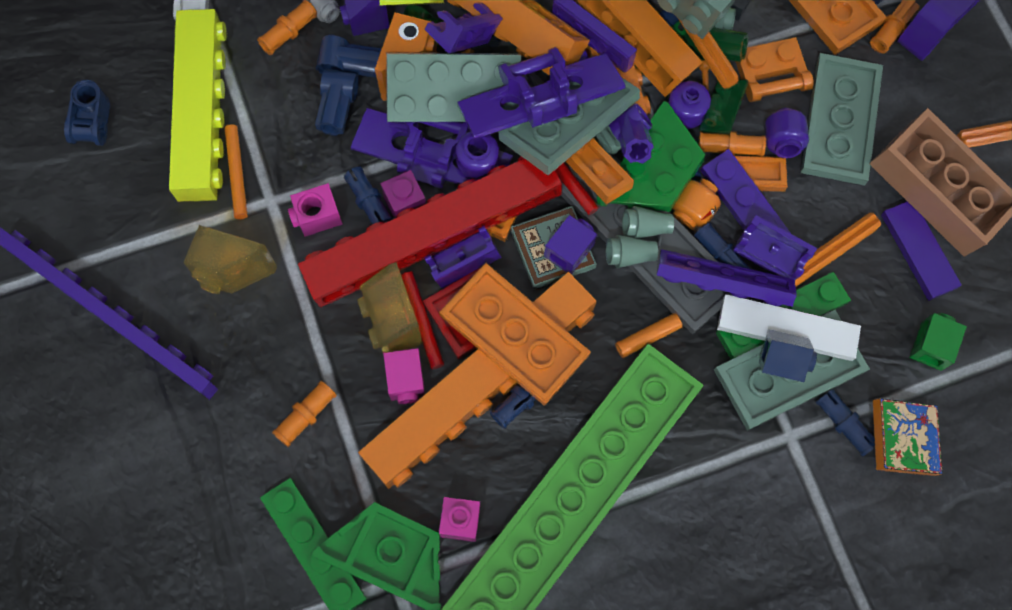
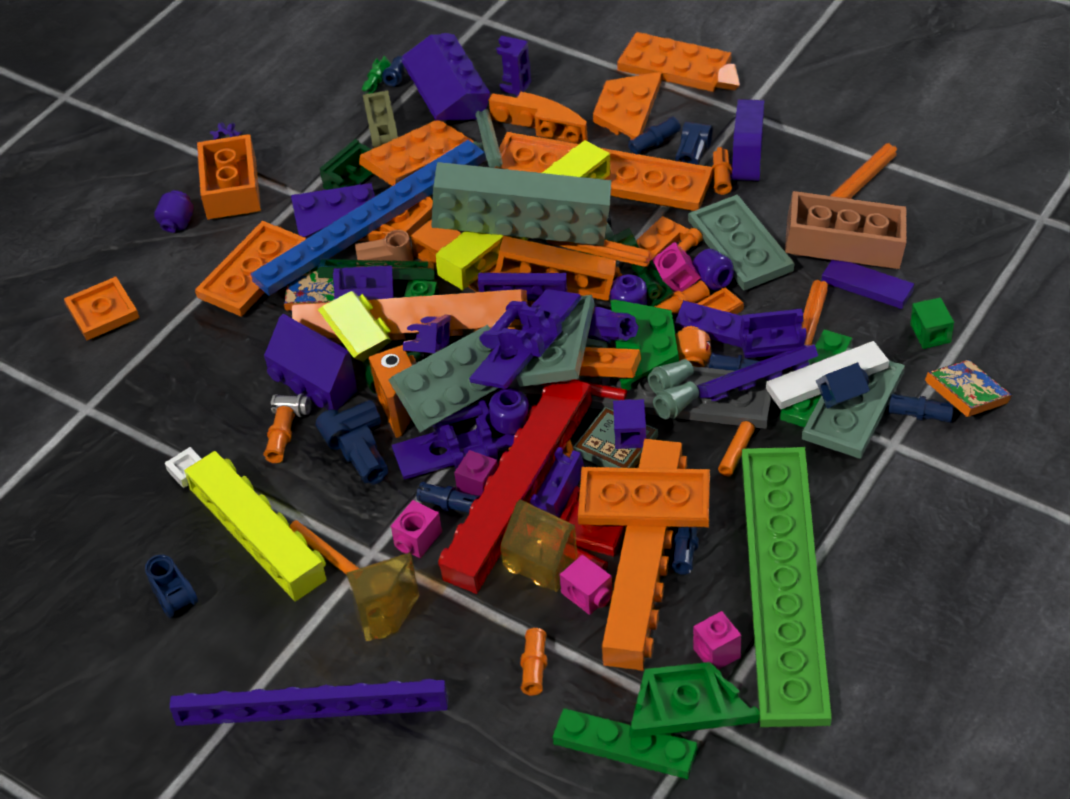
camera: 30 degrees left, 25 degrees down
none -> dark pink brick [652,242,701,292]

